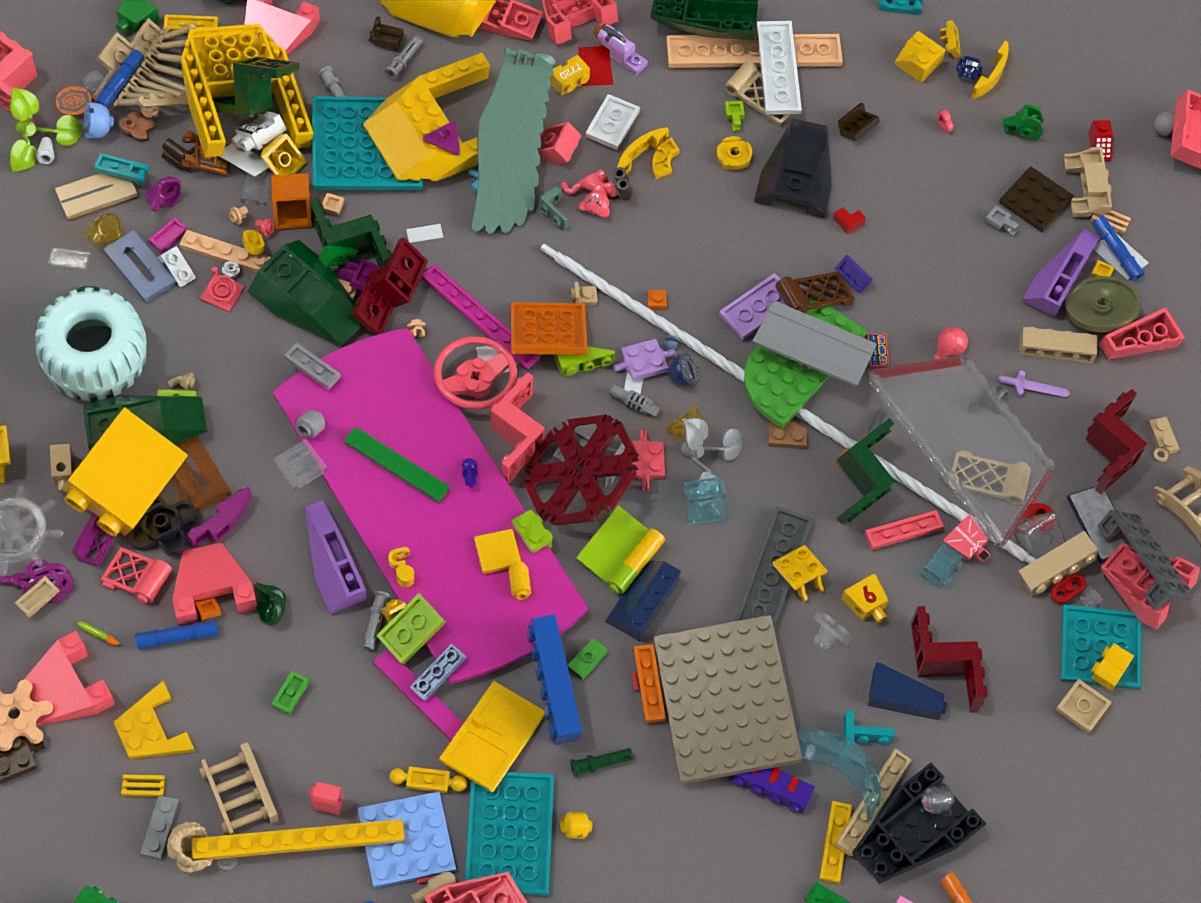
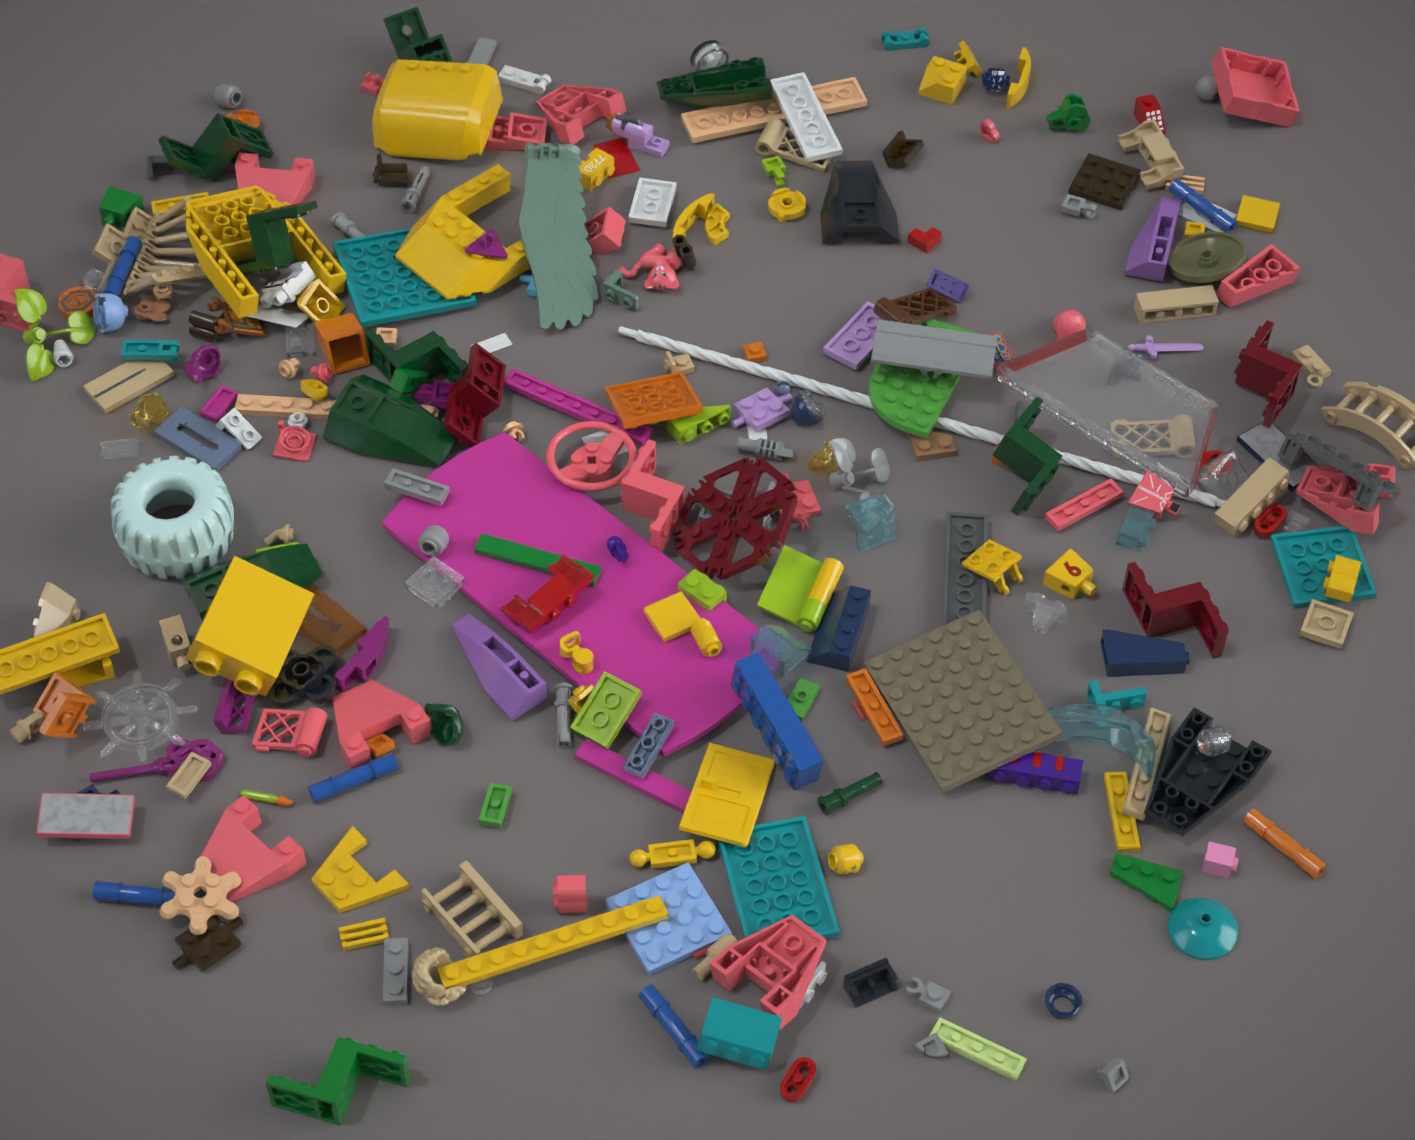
camera: 10 degrees left, 10 degrees down
none -> red bracket [501,554,593,635]
none -> clear light blue slope [750,625,812,677]
none -> yellow tile [1236,195,1280,233]

